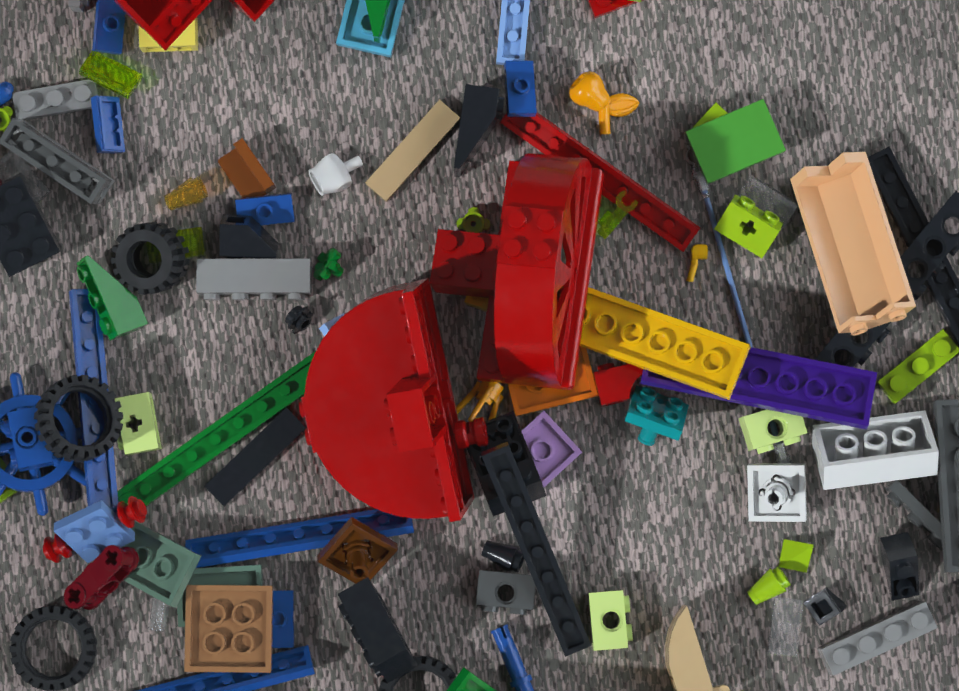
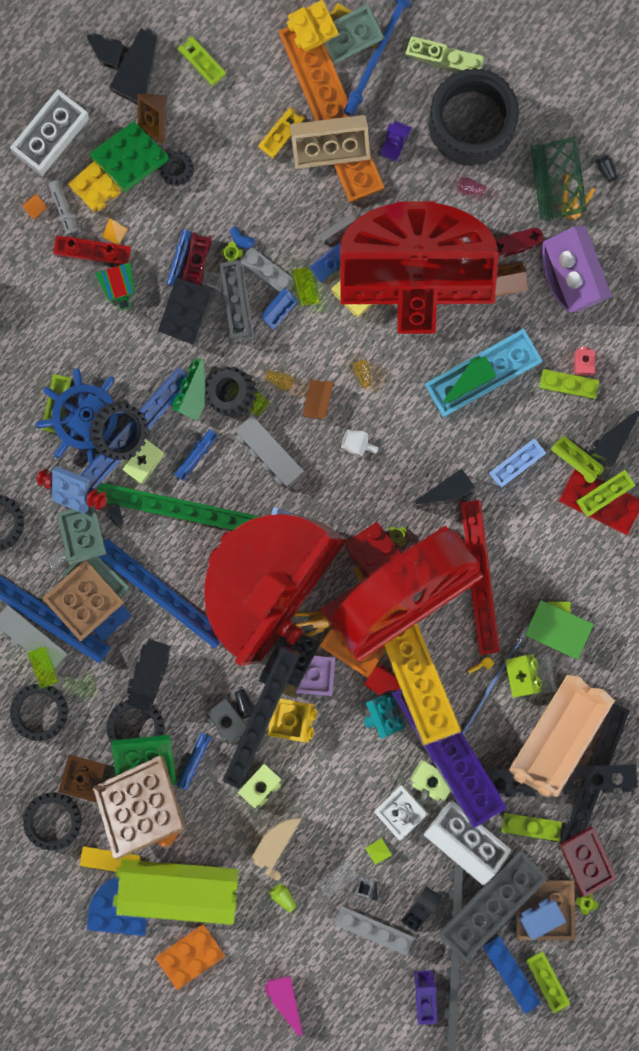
camera: 45 degrees right, 0 degrees up
dark red piece [64,545,139,610] -> none
black tile [205,407,306,507] -> none
black slope [219,214,279,259] -> none
blue plate [235,193,295,225] -> none
black plate [285,305,313,334] -> none
green plant [313,248,344,281] -> none
reddish brown plate [317,517,398,584] -> none
tan tile [365,99,461,202] -> none
blue plate [504,61,537,117] -> none
light orange piece [569,71,639,135] -> none
clear neon green plate [597,190,638,239] -> none
lime cone [747,566,791,605] -> none
none -> black slope [107,503,123,529]
none -> blue pin [174,429,219,481]
none -> yellow plate [268,699,317,743]
none -> clear yellow cone [352,359,372,388]

